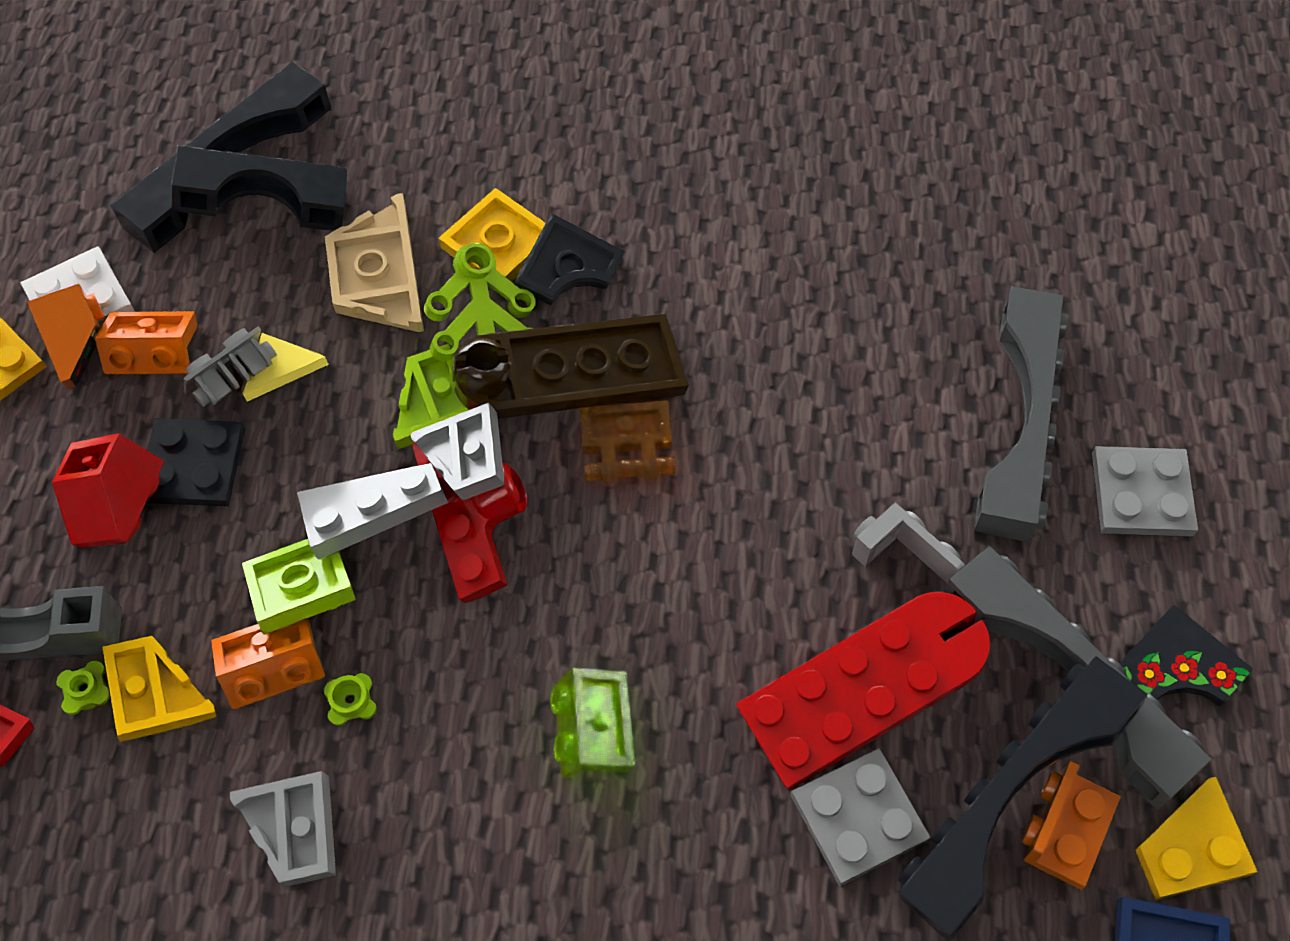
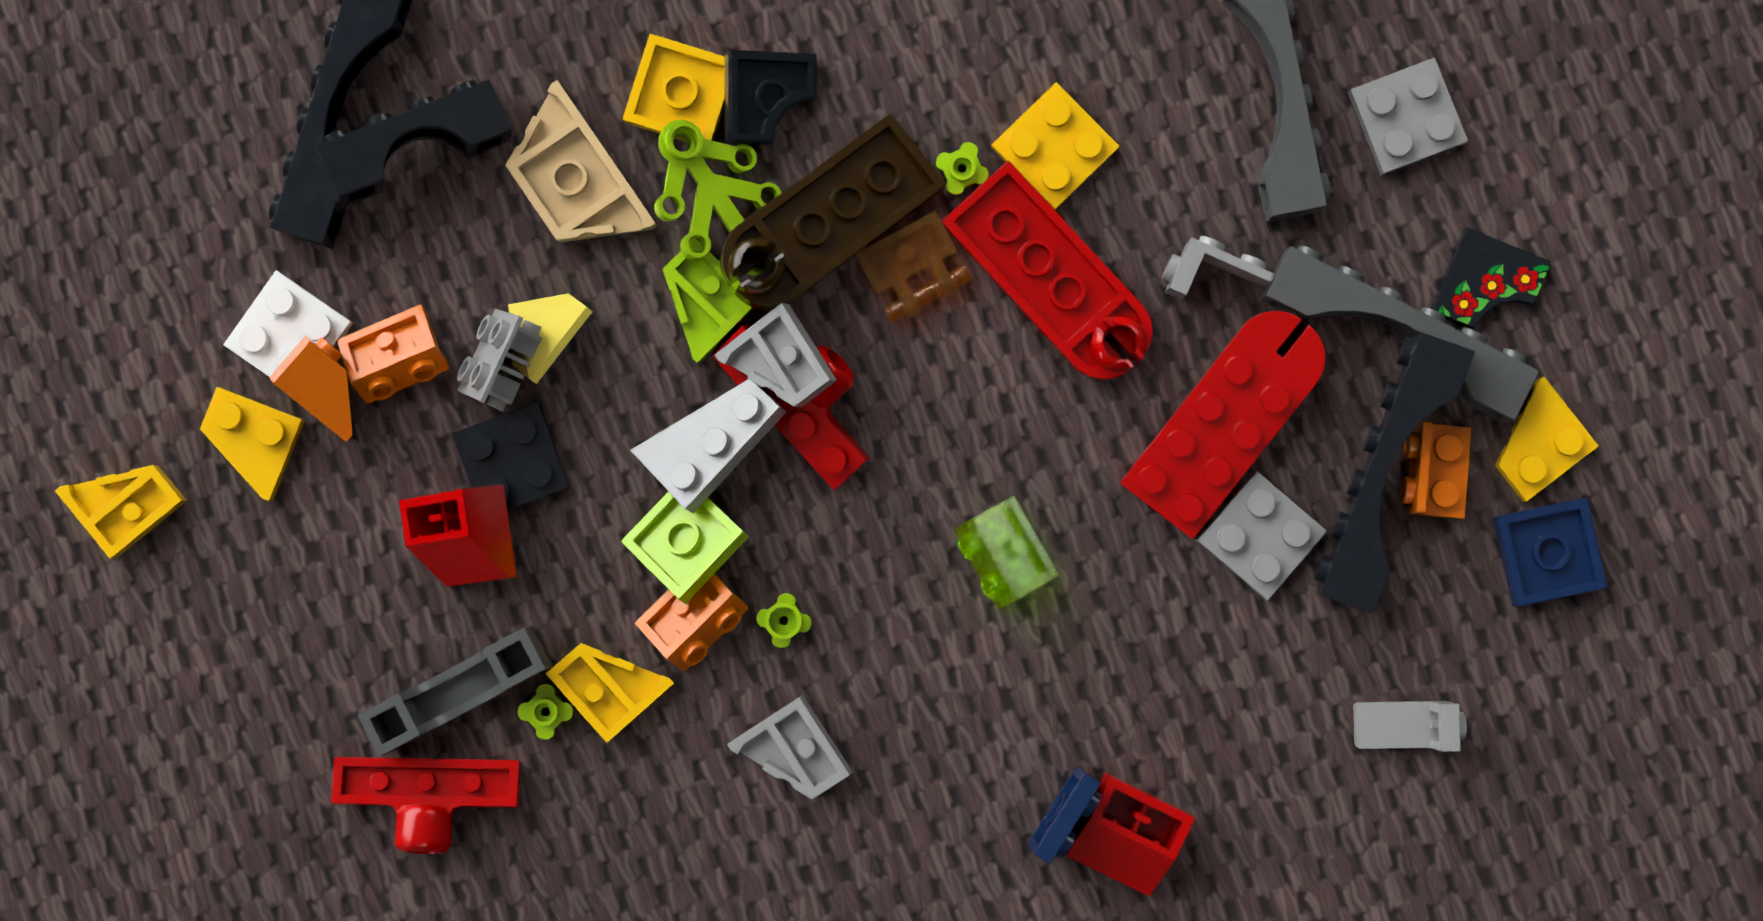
camera: 25 degrees left, 25 degrees up
none -> lime plate [936,142,988,195]
none -> red plate [941,160,1153,380]
none -> yellow plate [991,82,1120,210]

